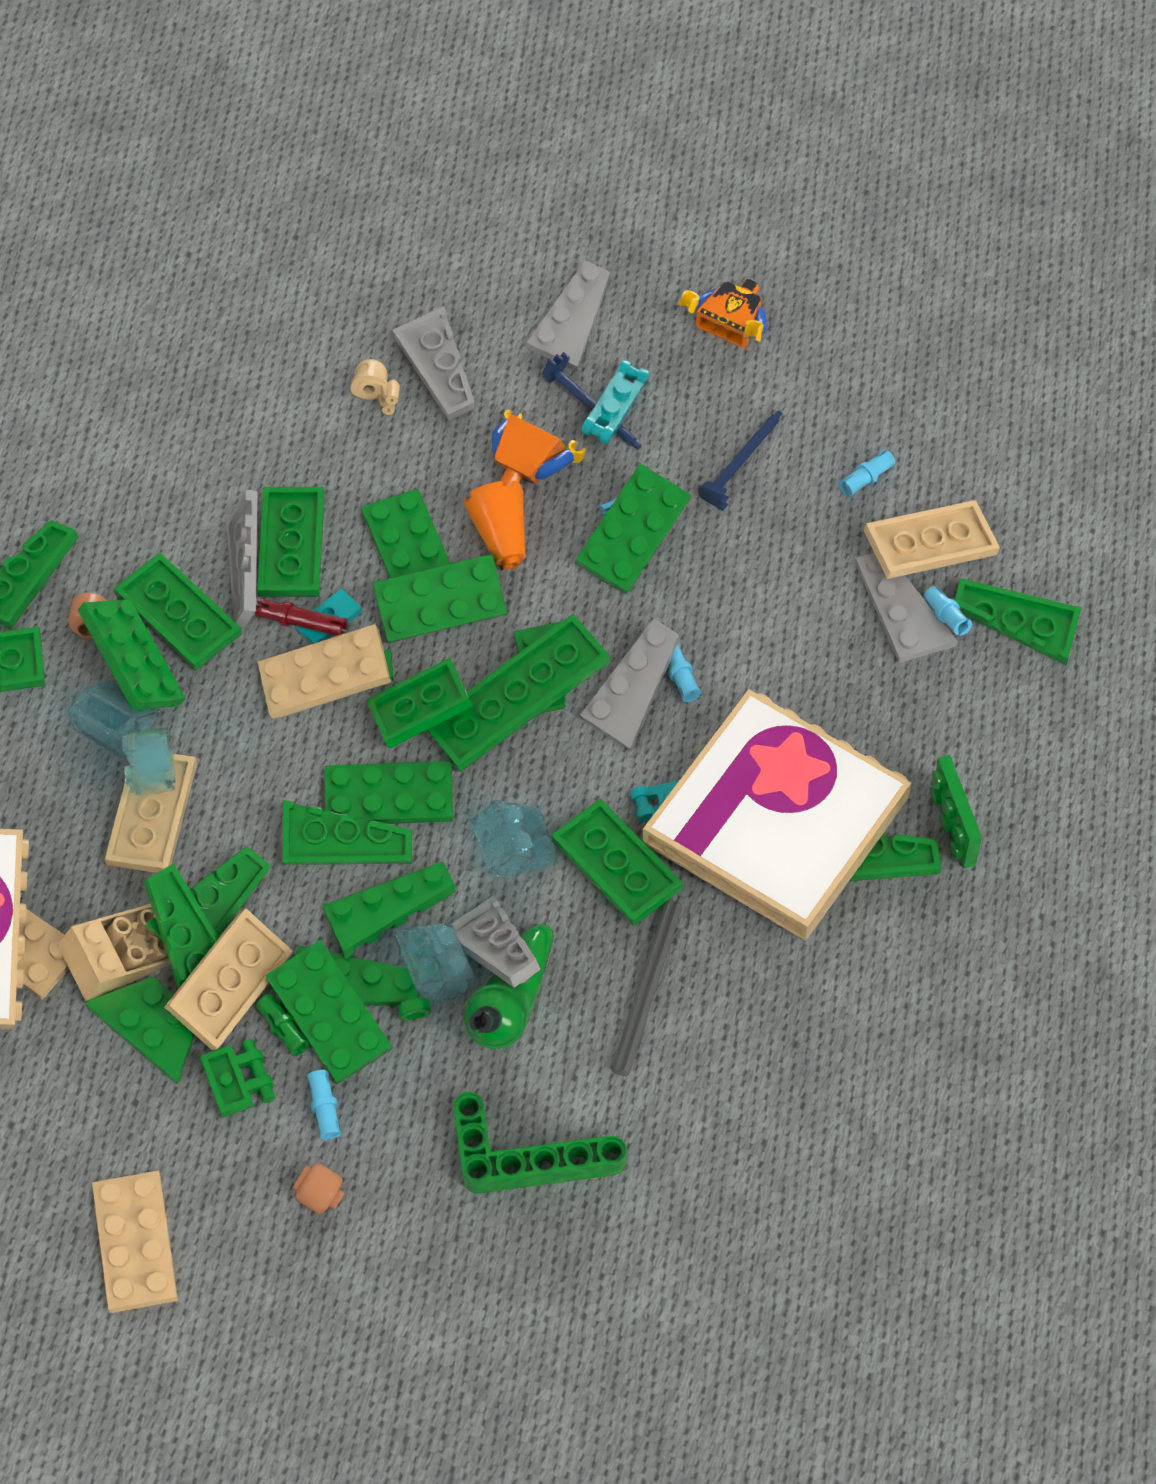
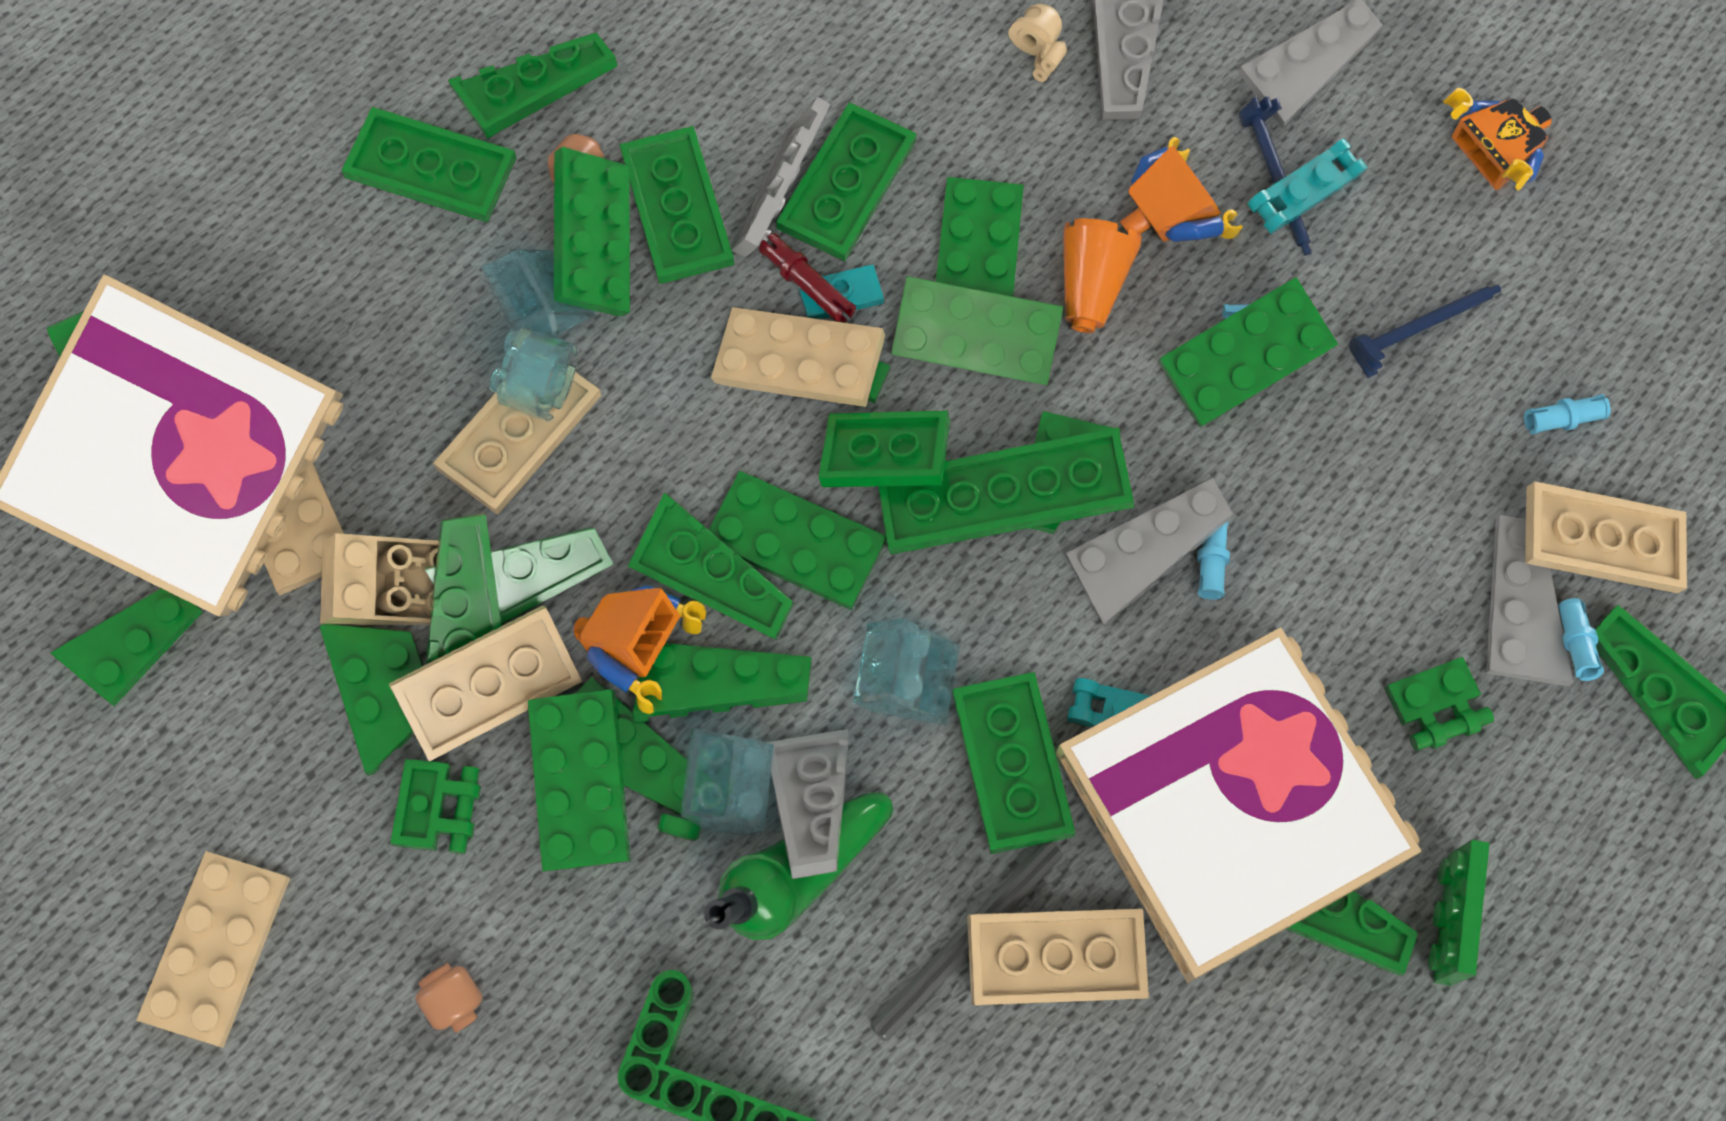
camera: 25 degrees right, 10 degrees up
green pin [256,994,309,1056] -> none
medium azure pin [307,1070,341,1140] -> none
none -> orange torso [574,585,706,714]
none -> tan plate [967,909,1149,1005]
none -> green plate [1384,657,1494,751]

